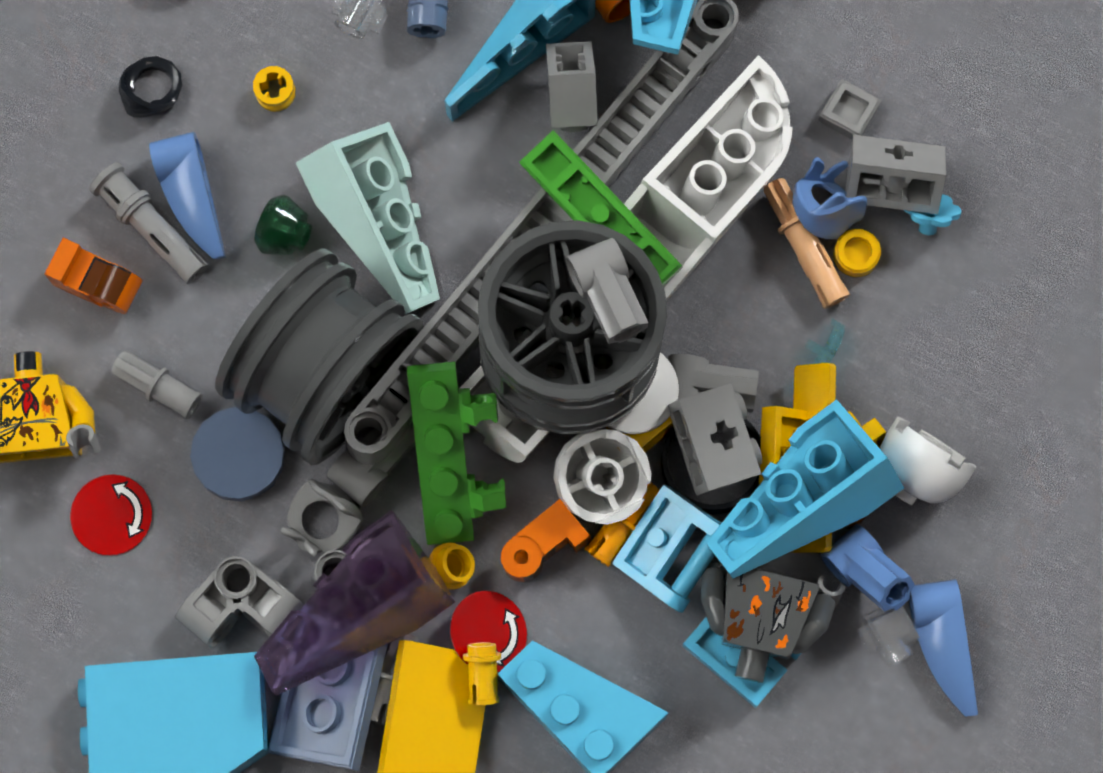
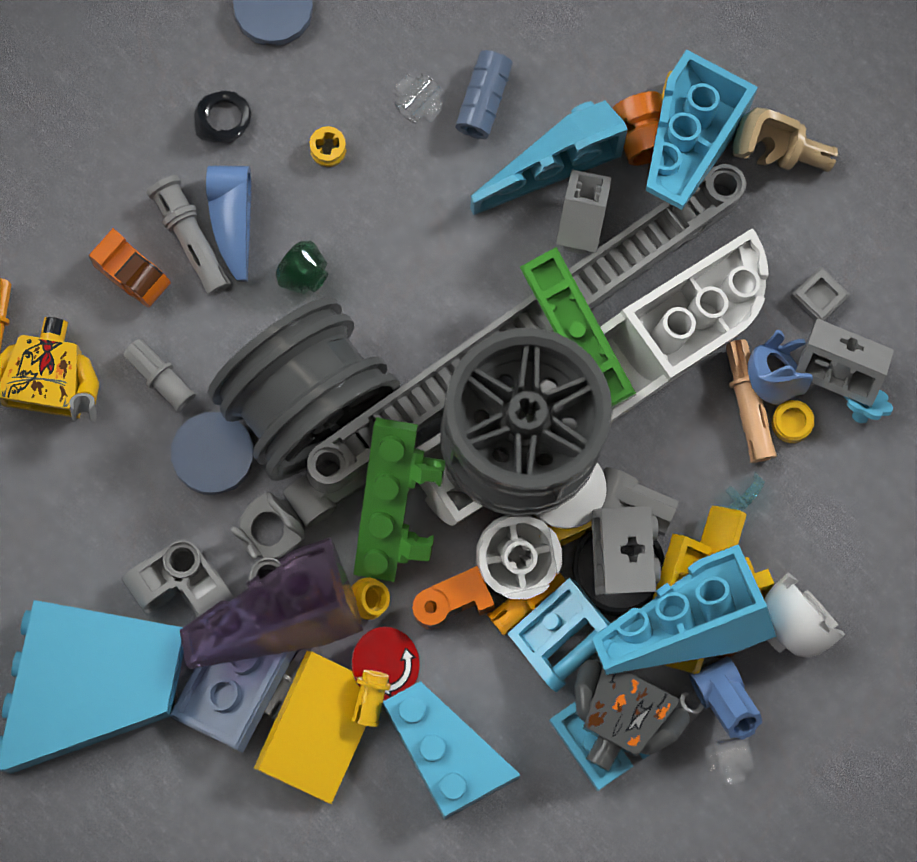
camera: 10 degrees right, 0 degrees up
red sticker [70,474,152,555] -> none
light aqua wedge [296,122,440,315] -> none
light grey piece [565,238,648,344] -> none
medium blue piece [909,579,978,717] -> none

